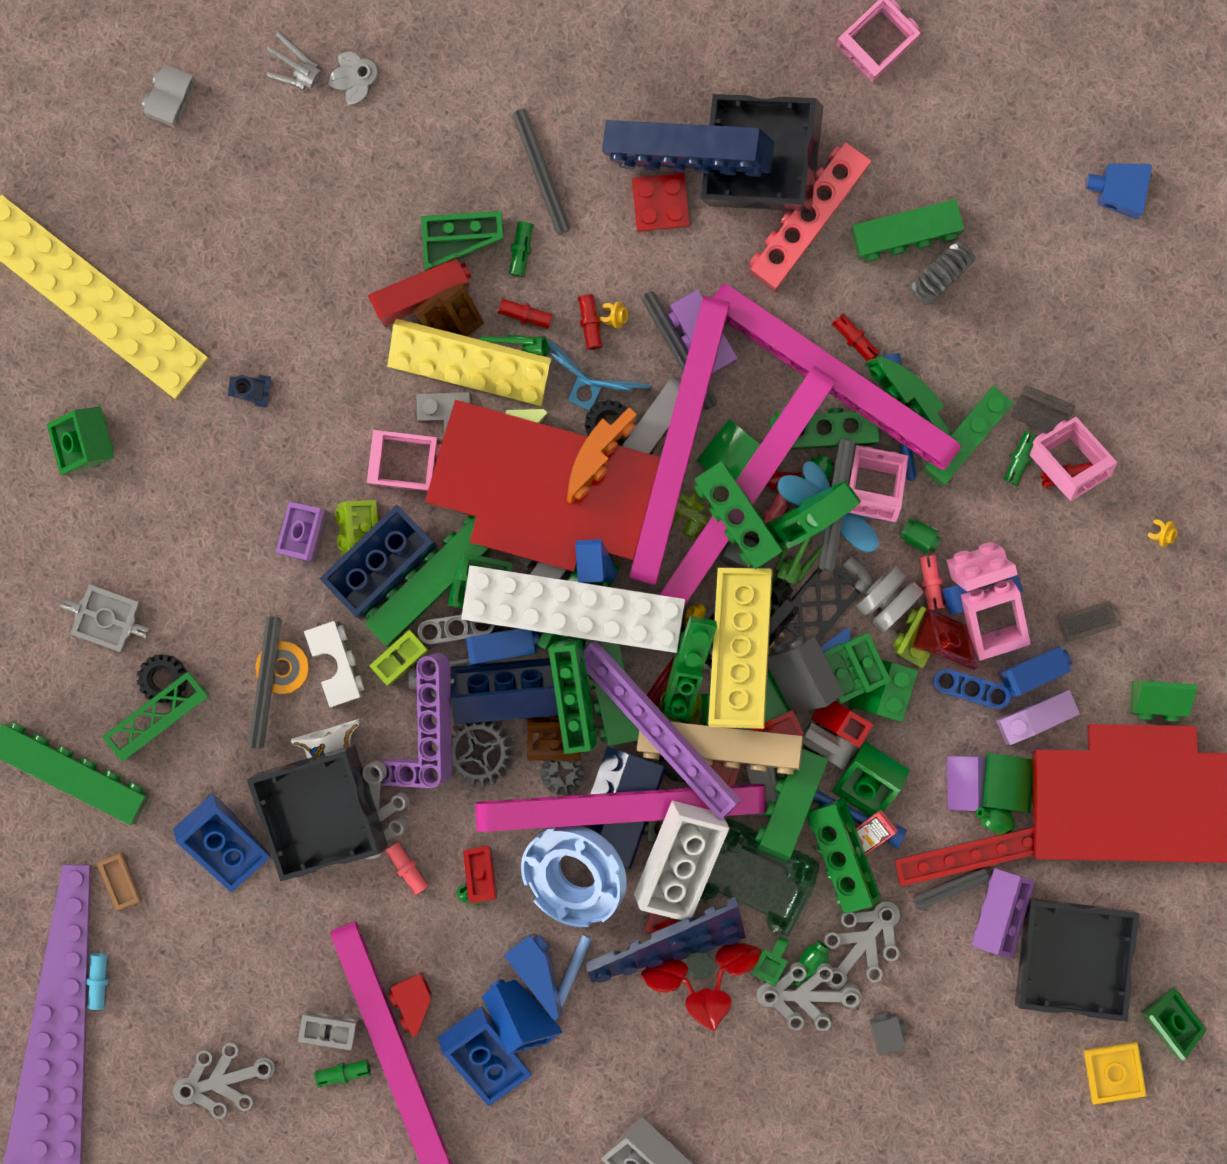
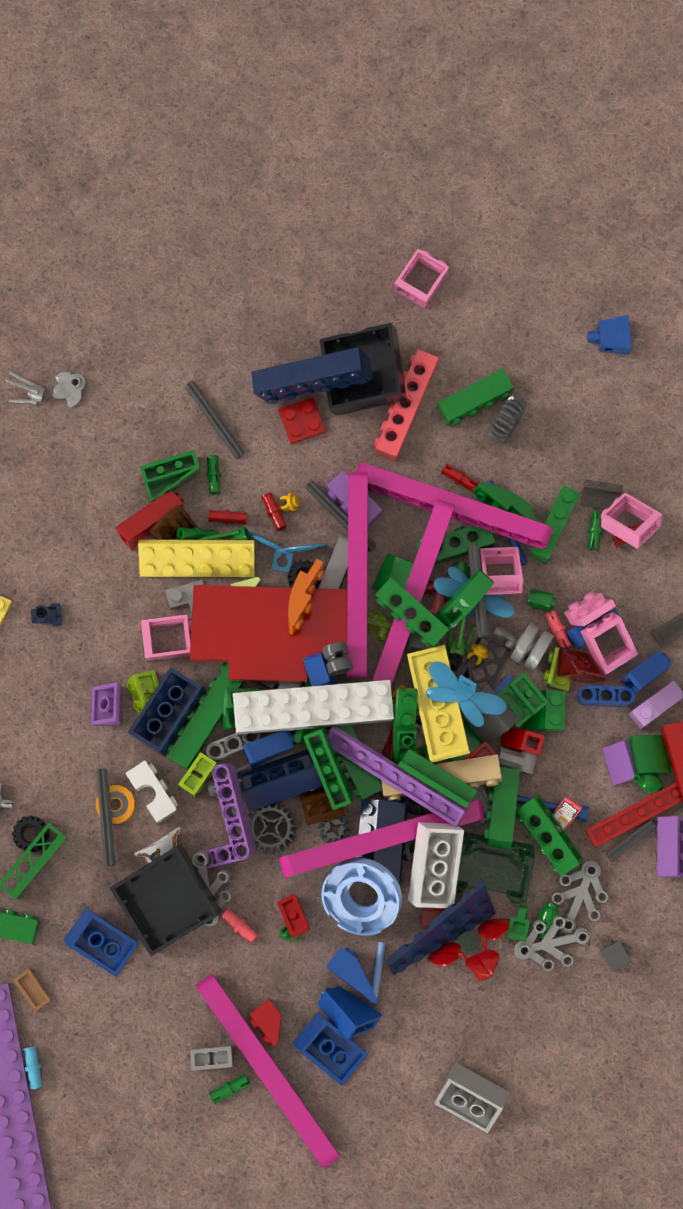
camera: 25 degrees left, 10 degrees down
light grey plant [173,1041,276,1119] -> none
green slope [831,741,910,817] -> none
none -> green pin [177,527,216,540]
none -> dark grey wheel [322,642,353,676]
none -> green fence [398,749,477,808]
none -> dark azure piece [426,662,507,727]
none -> yellow plate [467,644,489,665]

